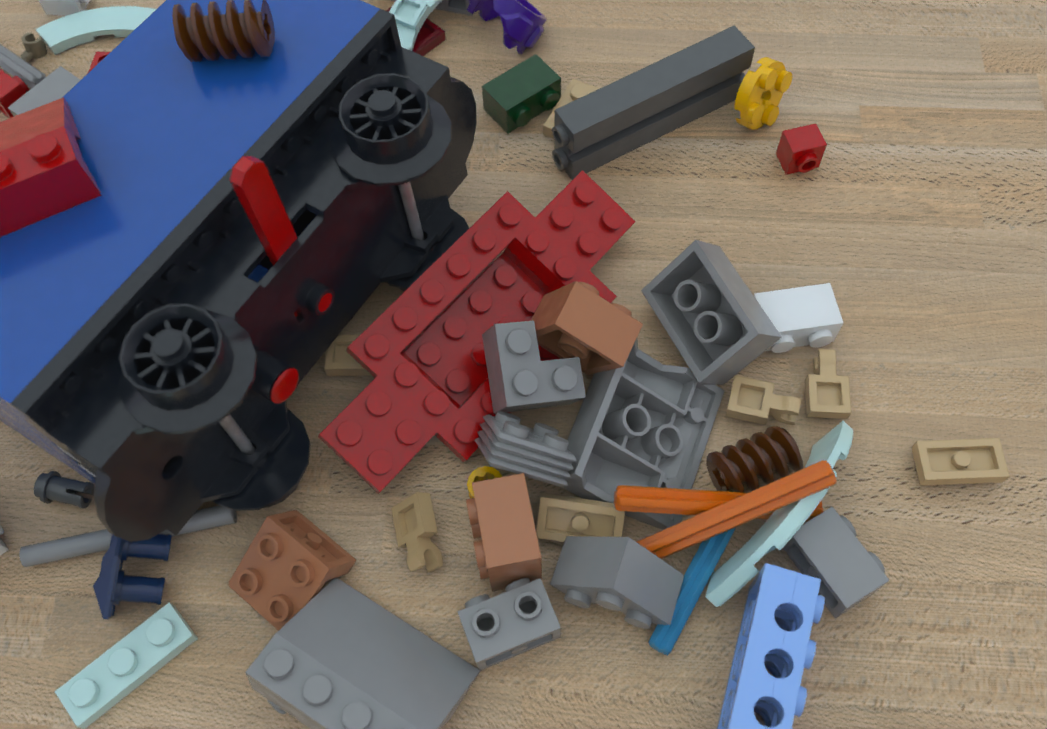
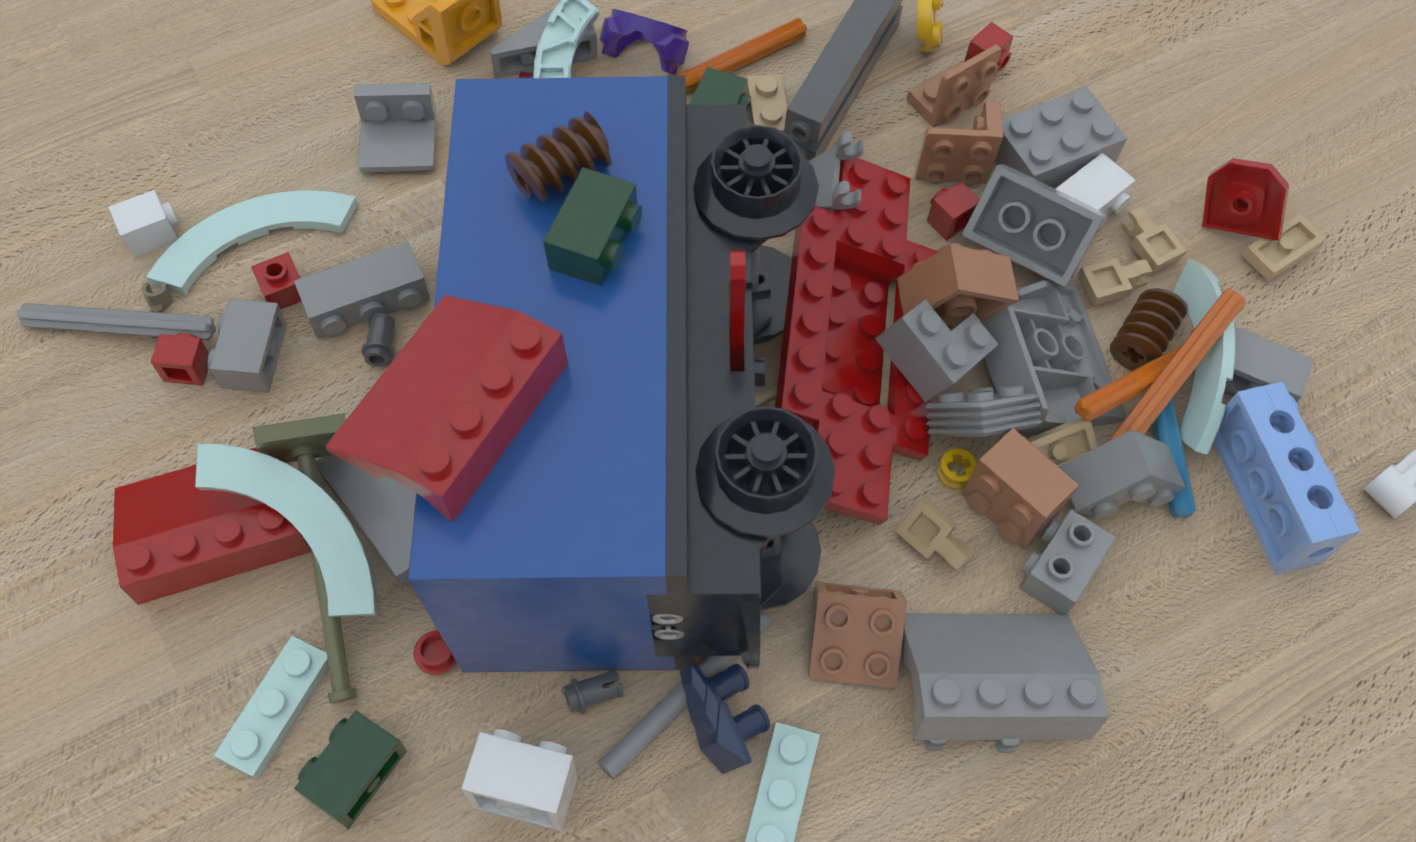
camera: 40 degrees left, 0 degrees up
none -> dark green brick [543,167,642,286]
none -> orange axle [675,18,807,94]
none -> light grey flag [809,131,864,210]
none -> nougat bracket [906,44,1002,128]
none -> nougat bracket [915,101,1003,184]
none -> red plate [927,181,980,241]
none -> light grey brick [994,86,1127,189]
none -> red piece [1202,158,1289,241]

